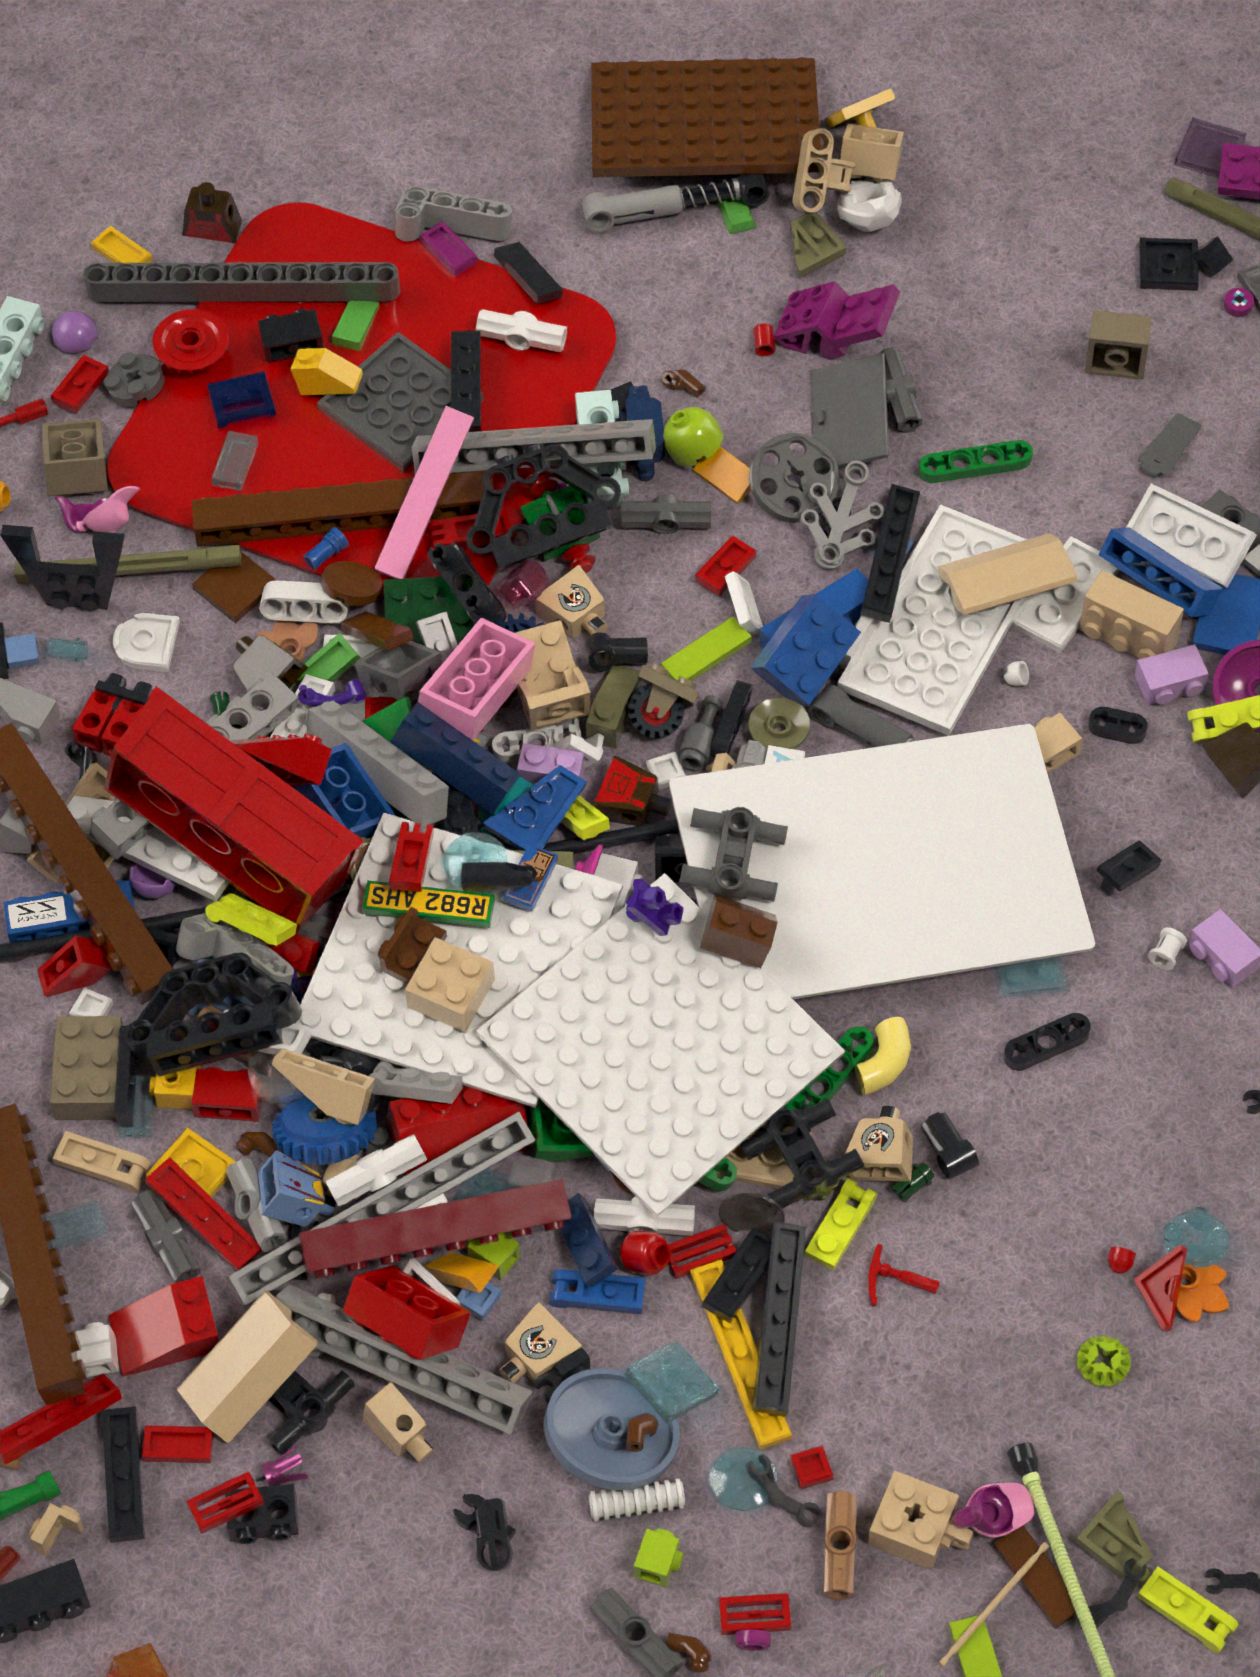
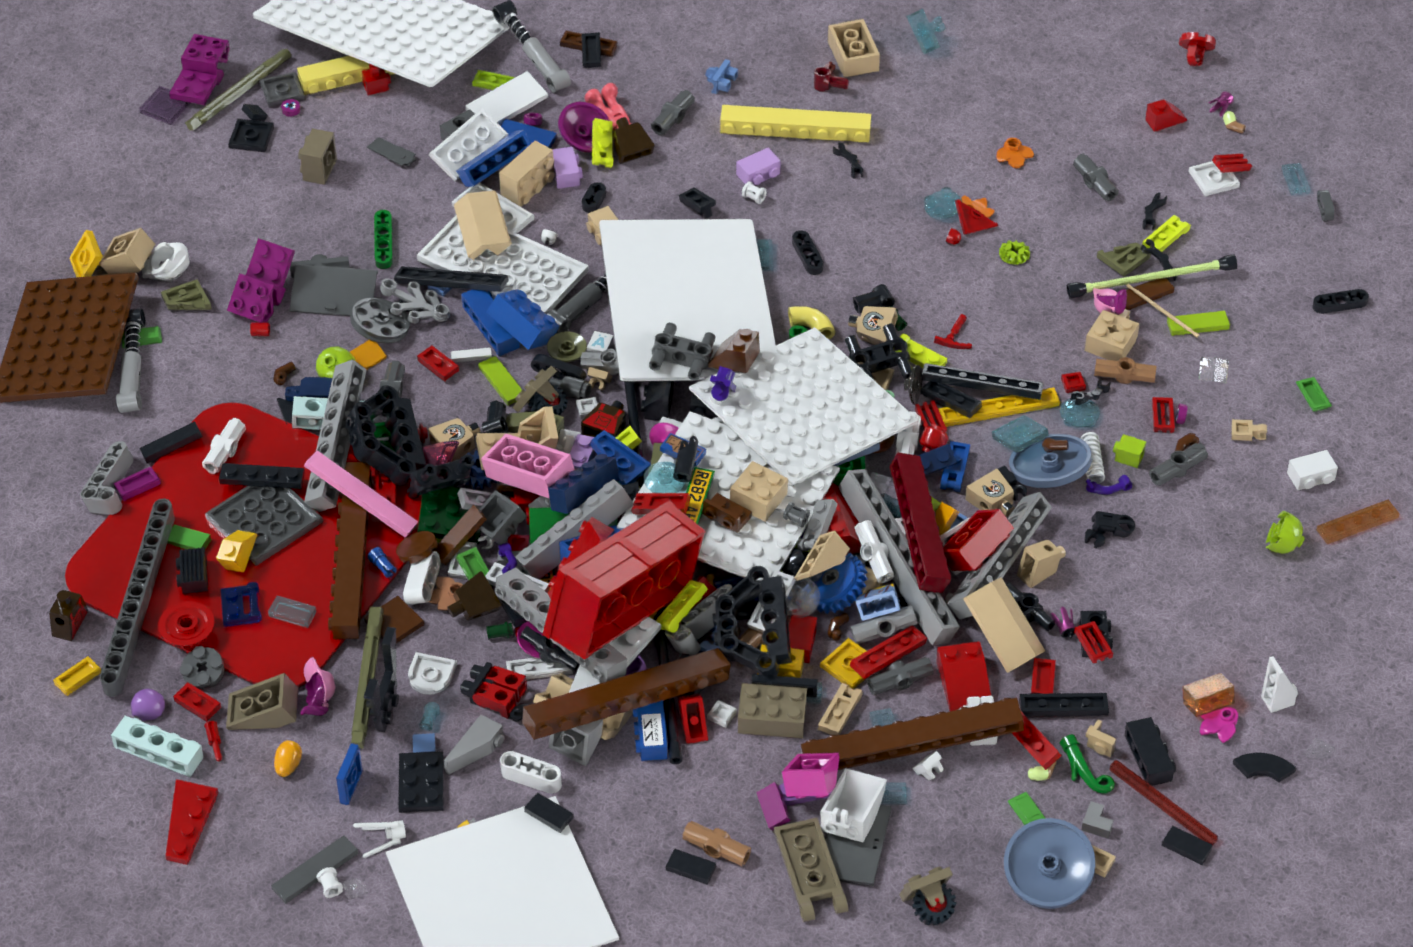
camera: 85 degrees left, 10 degrees down
tan piece [793,129,856,213] -> none
none -> dark grey bush [783,502,810,527]
none -> dark purple piece [1086,475,1132,495]

